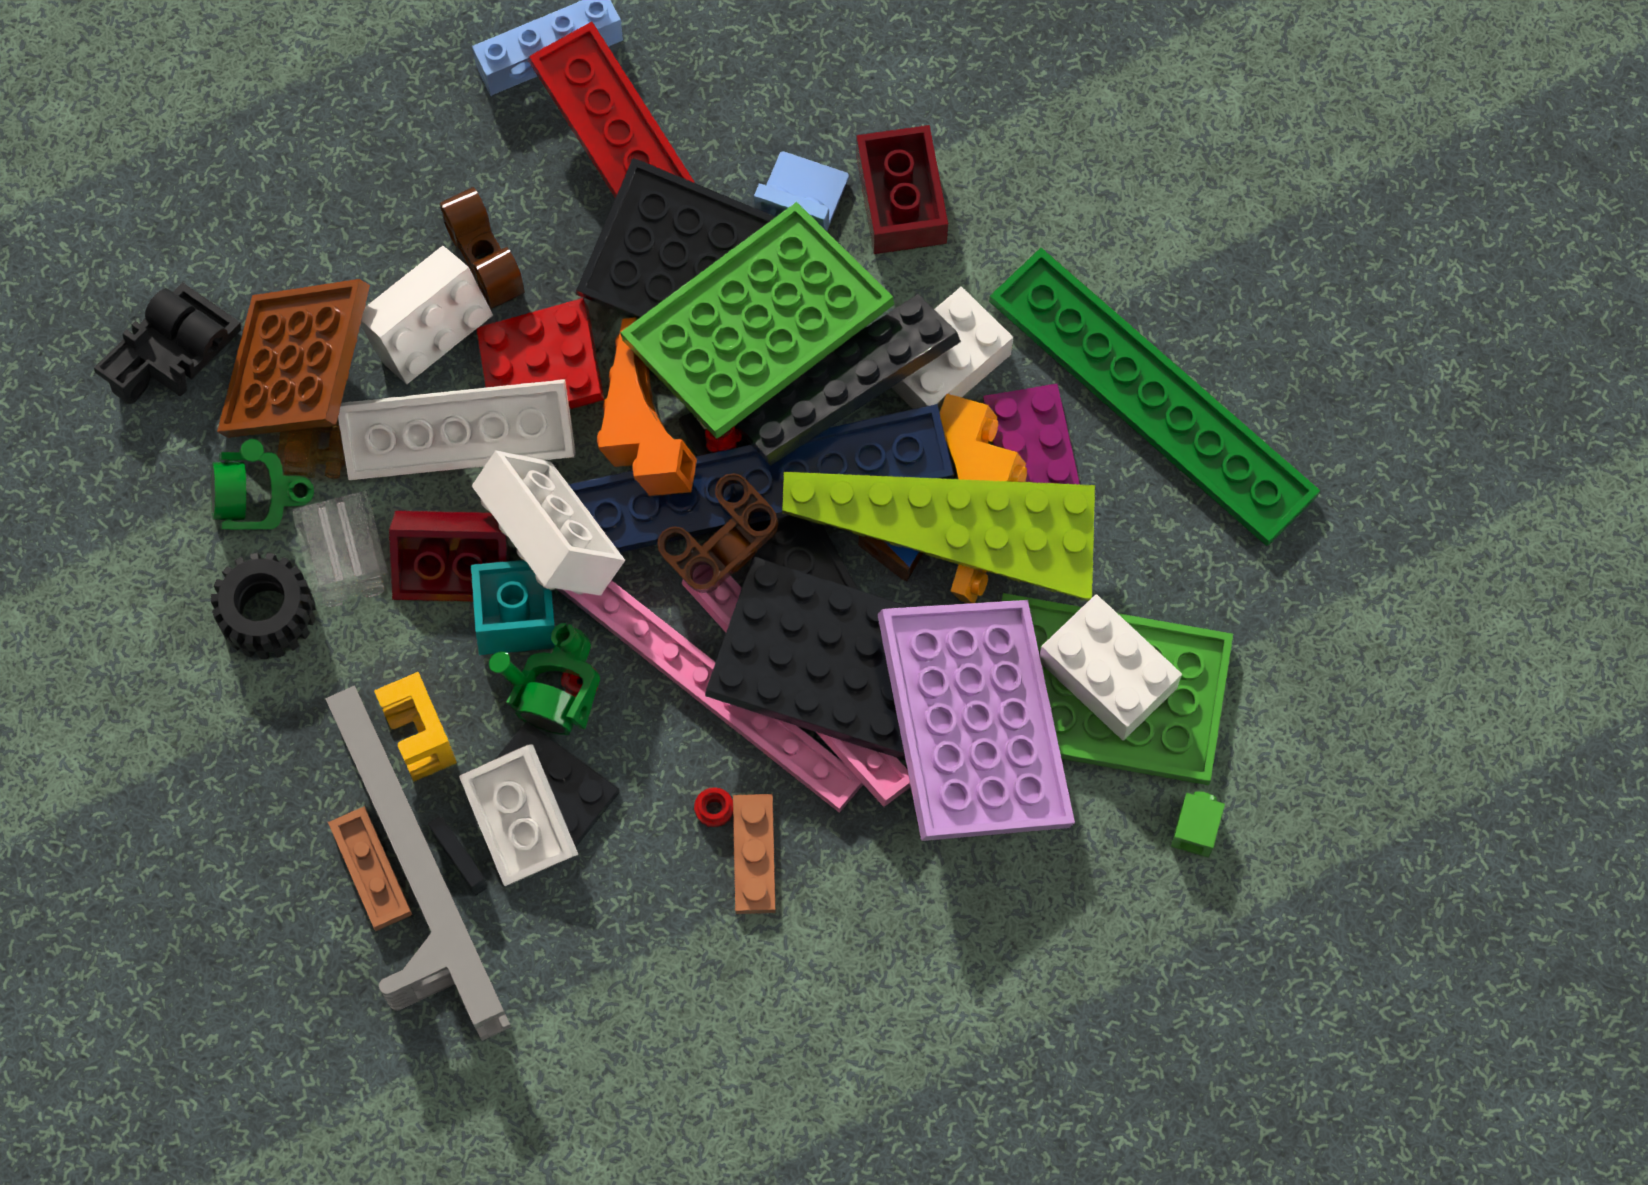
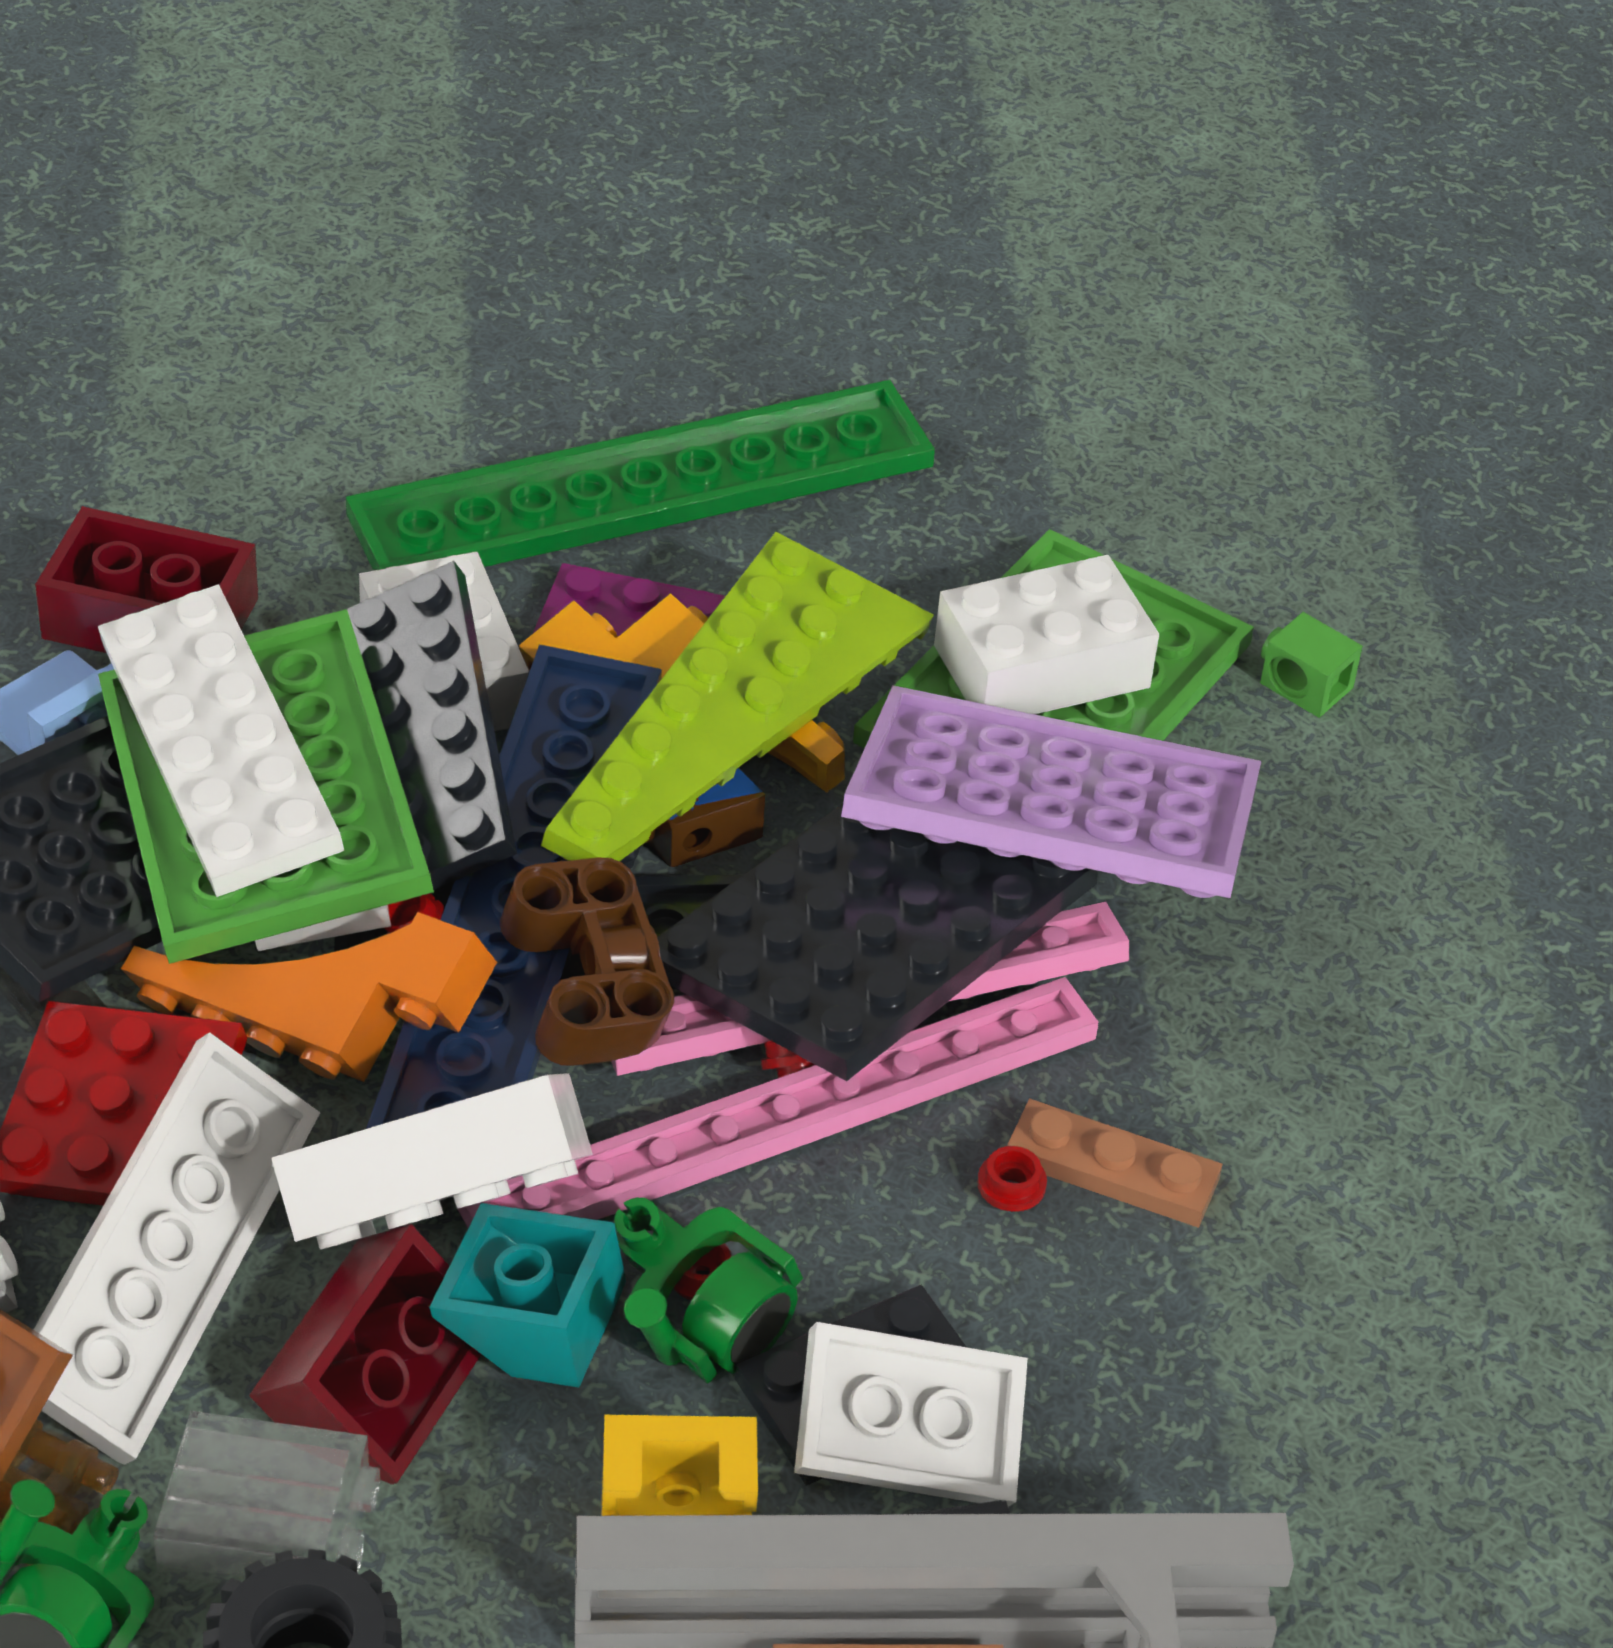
camera: 70 degrees left, 25 degrees down
none -> white plate [98,584,344,897]

